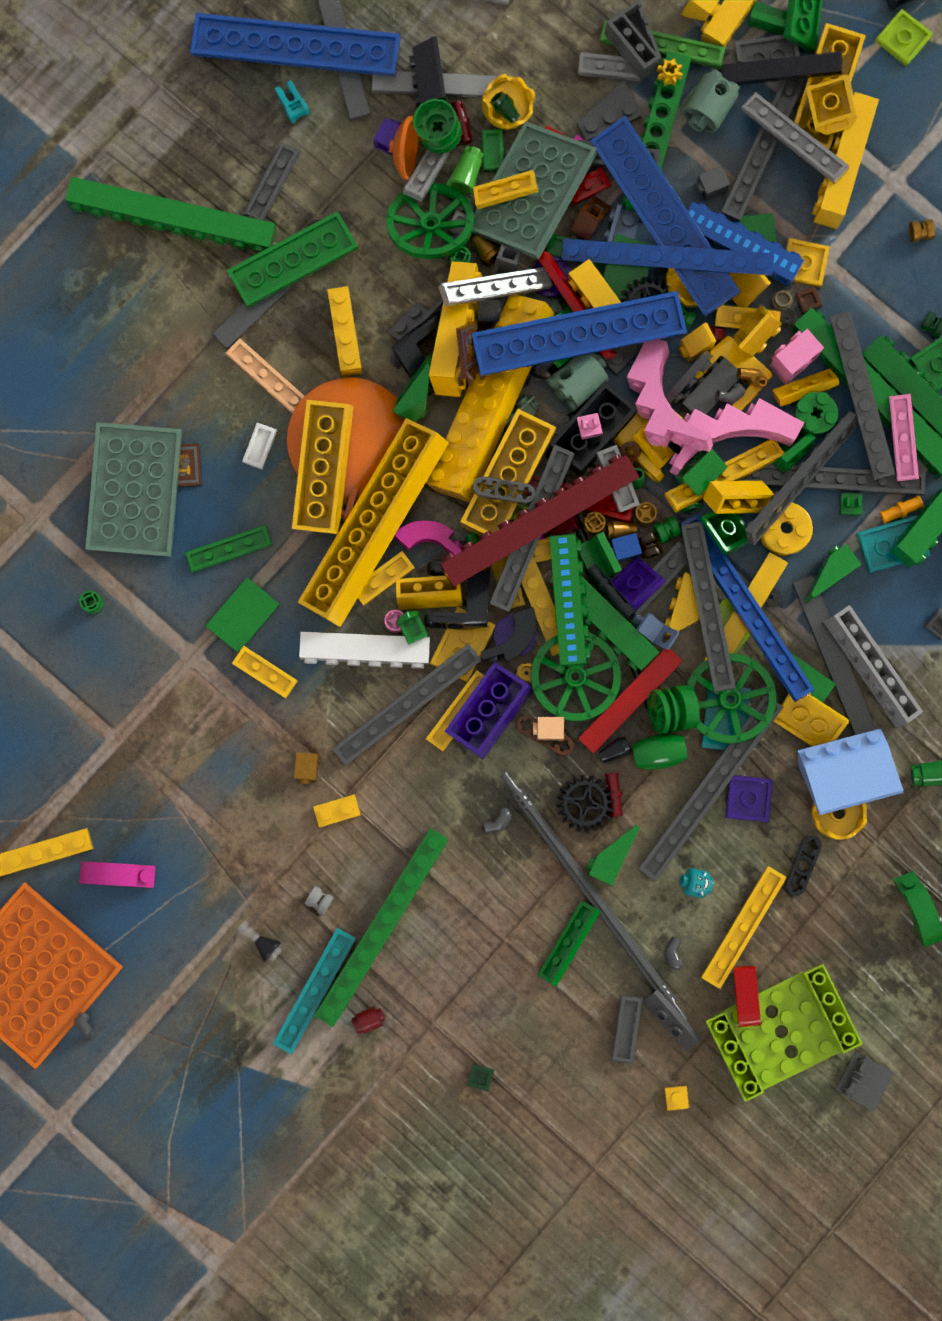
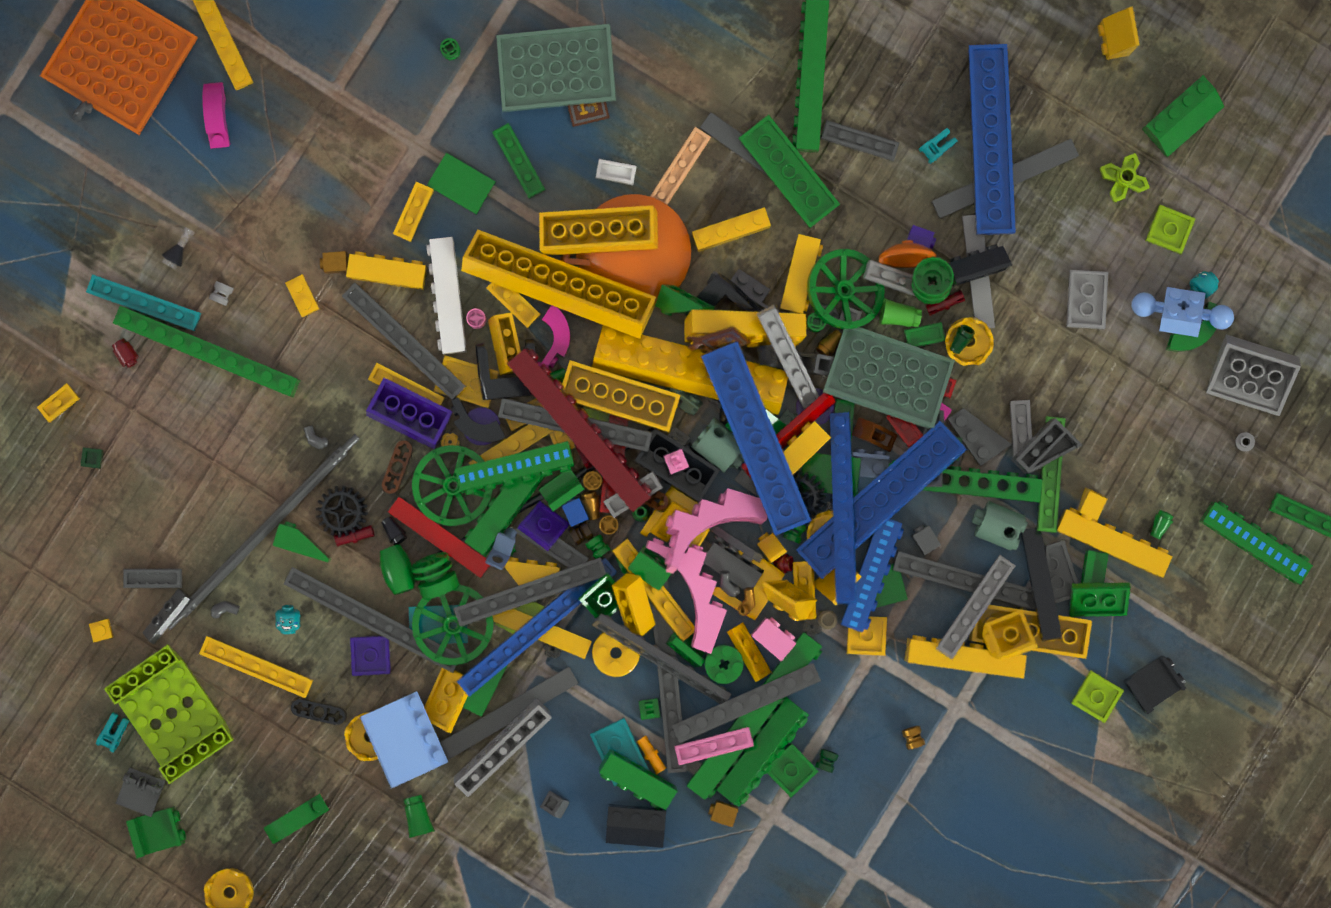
camera: 90 degrees right, 5 degrees up
green tile [395,611,428,645] -> none
yellow plate [473,170,538,209] -> none
dark grey beam [473,476,535,505] -> none
light nougat brick [533,717,564,740] -> none
green plate [537,900,601,987] -> none
black pin [586,564,637,620] -> none
yellow gear [657,59,683,86] -> none
red beam [733,965,761,1027] -> none
reddish brown tile [794,286,823,314] -> none
green slope [804,544,862,604] -> none
none -> yellow plate [37,383,80,423]
none -> teal piece [96,712,130,753]
none -> green panel [126,806,186,858]
none -> yellow brick [346,251,427,290]
none -> yellow brick [780,234,823,314]

